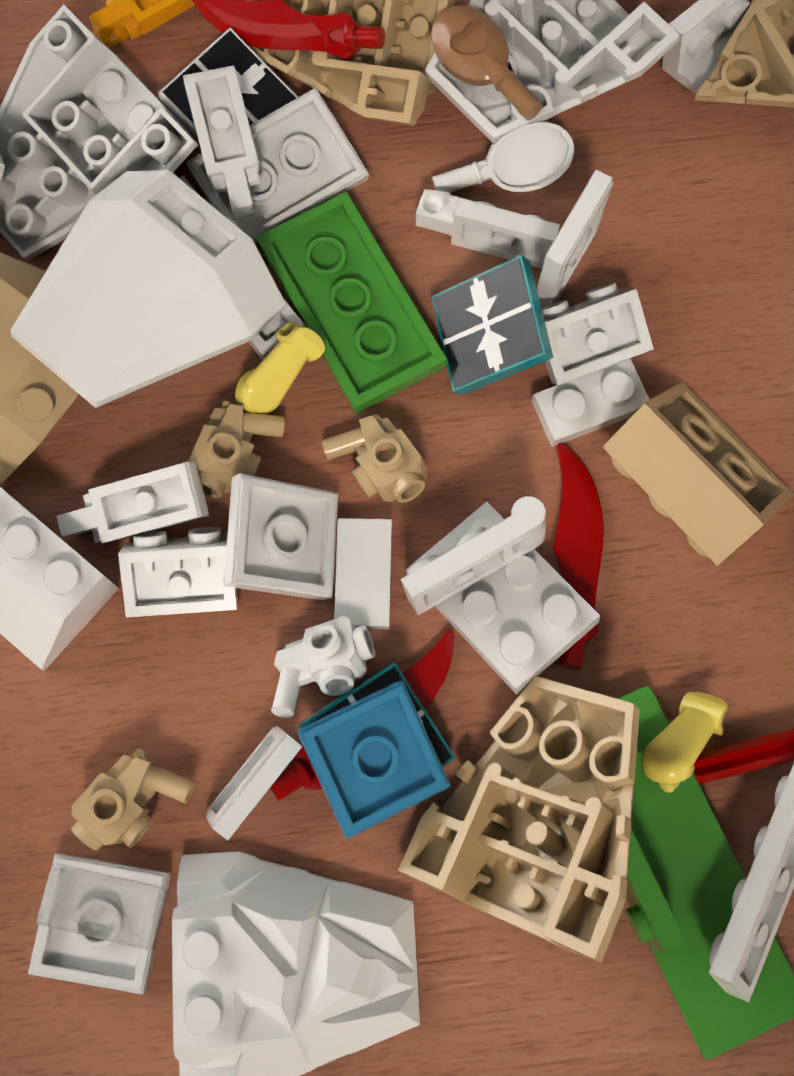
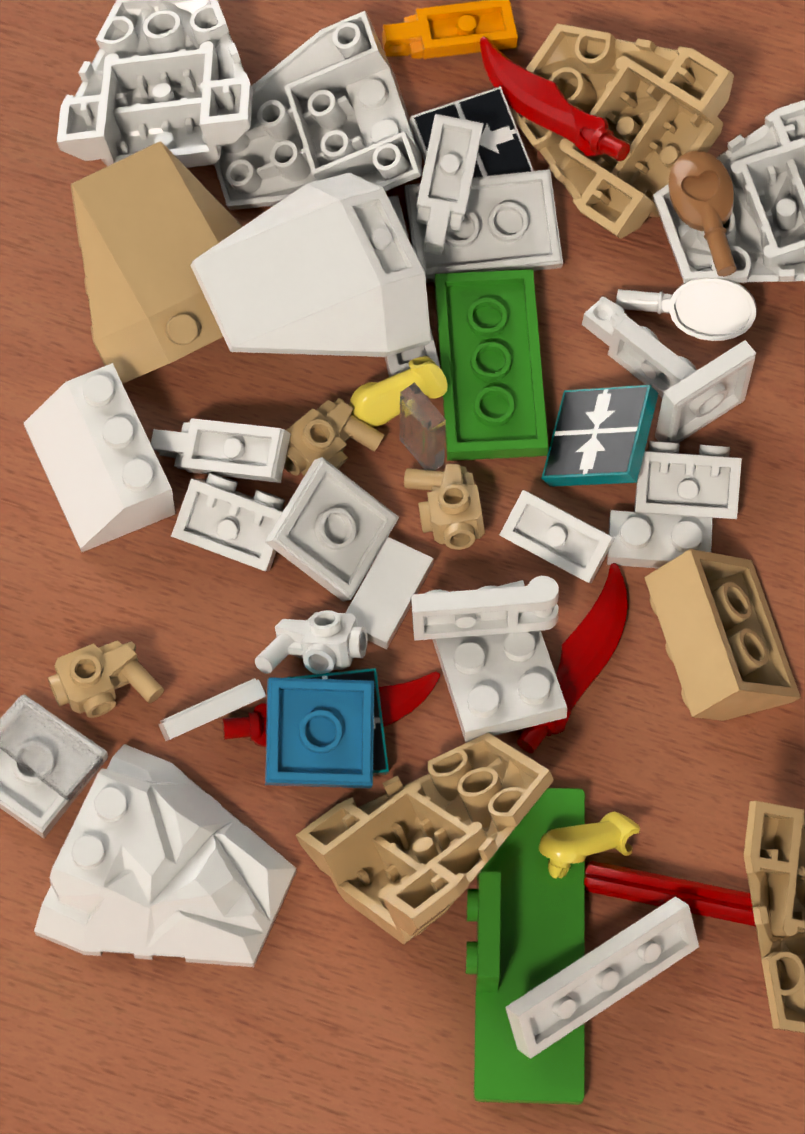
camera: 25 degrees right, 10 degrees down
none -> clear tile [399,382,446,471]
none -> white plate [499,490,615,583]

